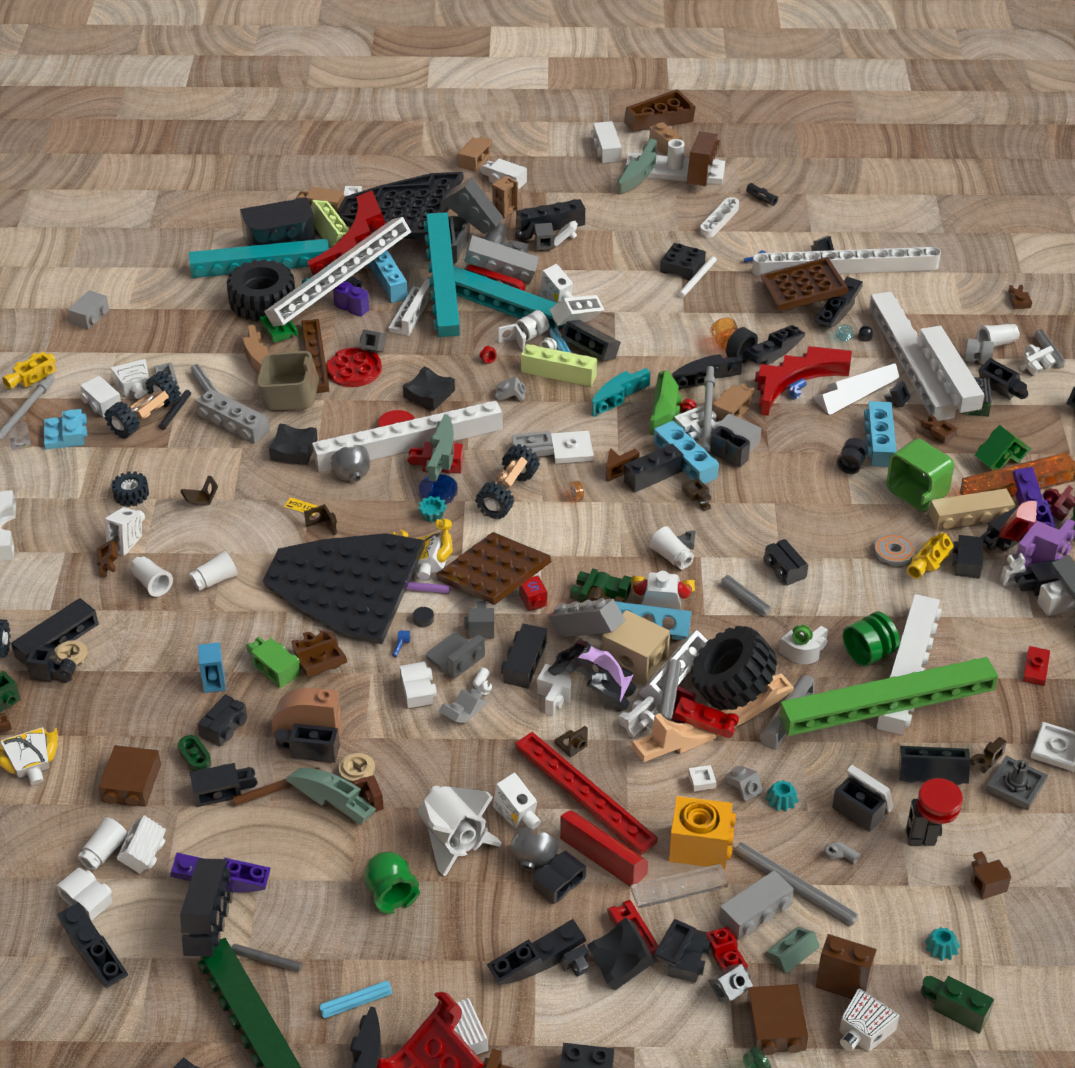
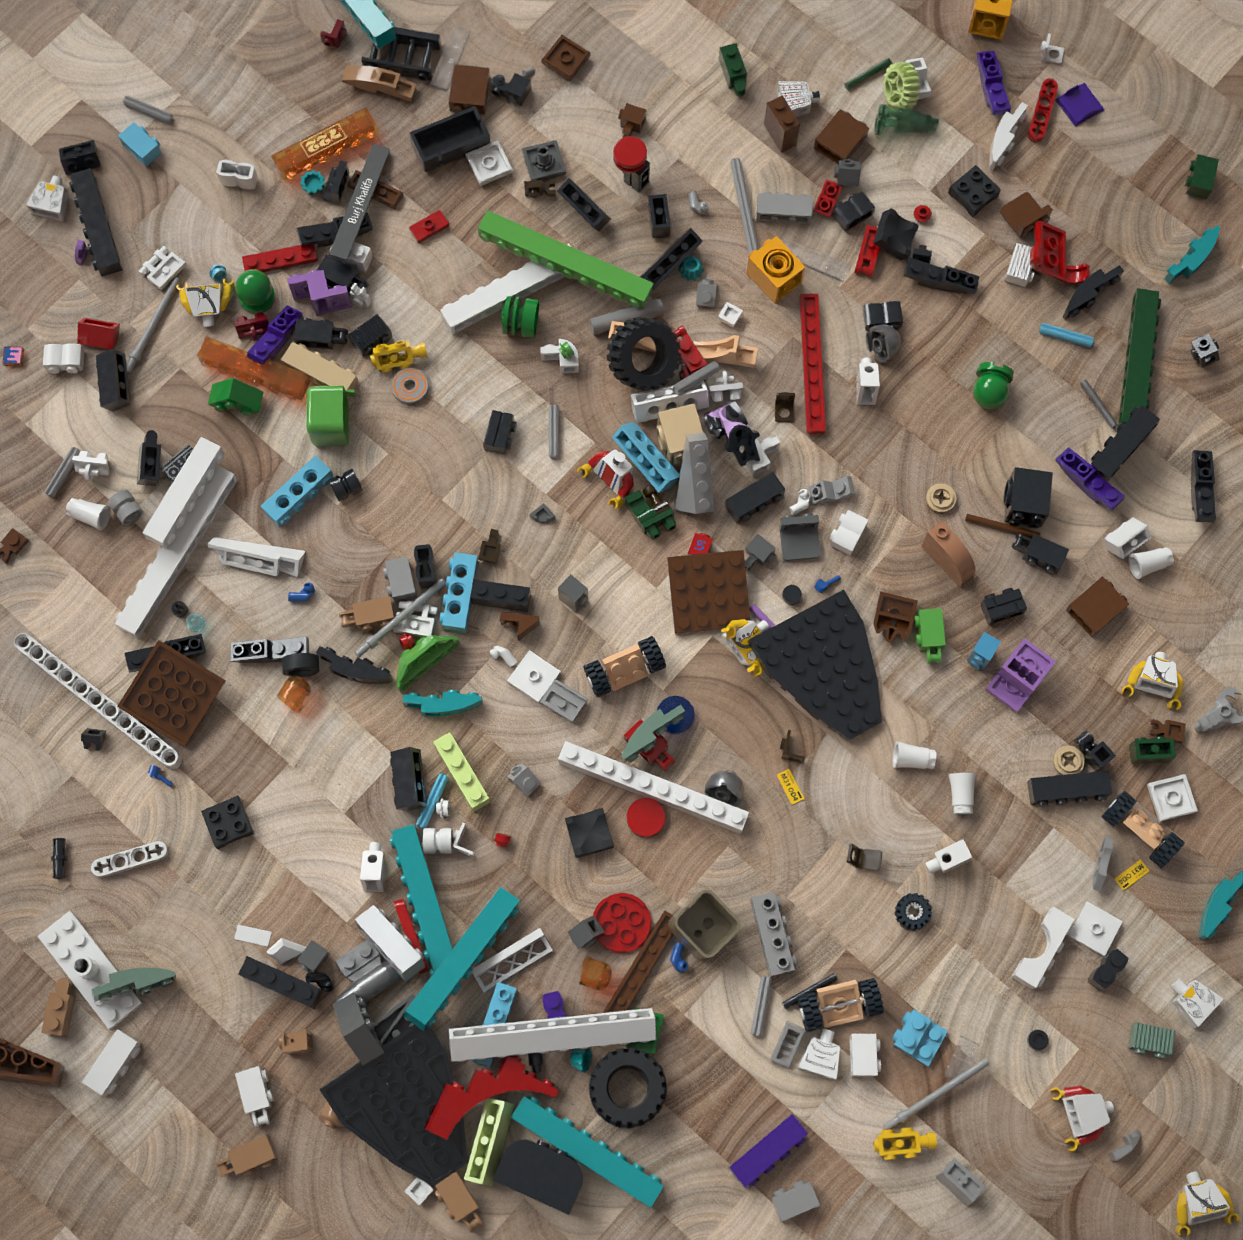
camera: 140 degrees left, 30 degrees up
white brick [57,867,113,921] -> none
reddish brown plate [97,539,117,578] -> none
dark green plate [178,735,211,771] -> none
medium nougat slope [243,325,272,375] -> none
black brick [269,423,318,465] -> none
black brick [274,723,340,763] -> none
sand green slope [286,768,376,825] -> none
copper bracket [352,775,384,812] -> none
white brick [417,786,502,876] -> none
teal piece [418,496,447,522] -> none
white brick [550,295,604,325] -> none
red brick [560,810,648,888] -> none
clear orange tile [569,481,584,501] -> none
white plant [649,526,694,570] -> none
black tile [653,919,696,967] -> none
white bar [678,256,717,298] -> none
reddish brown wedge [686,131,720,186] -> none
red arch [754,346,852,416] -> none
sand green slope [765,926,819,973] -> none
white plate [847,765,894,813] -> none
black tile [885,381,911,407] -> none
reddish brown plate [921,414,958,443] -> none
teal piece [925,927,960,961] -> none
red brick [999,501,1037,542] -> none
none -> white sticker [234,925,272,946]
none -> white arm [490,645,517,667]
none -> dark grey brick [558,574,589,613]
none -> clear orange helmet [579,955,612,991]
none -> black brick [639,228,703,290]
none -> dark purple brick [728,1114,808,1188]
none -> red plate [913,205,932,223]
none -> medium lavender bracket [985,638,1056,713]
none -> black brick [1003,467,1053,528]

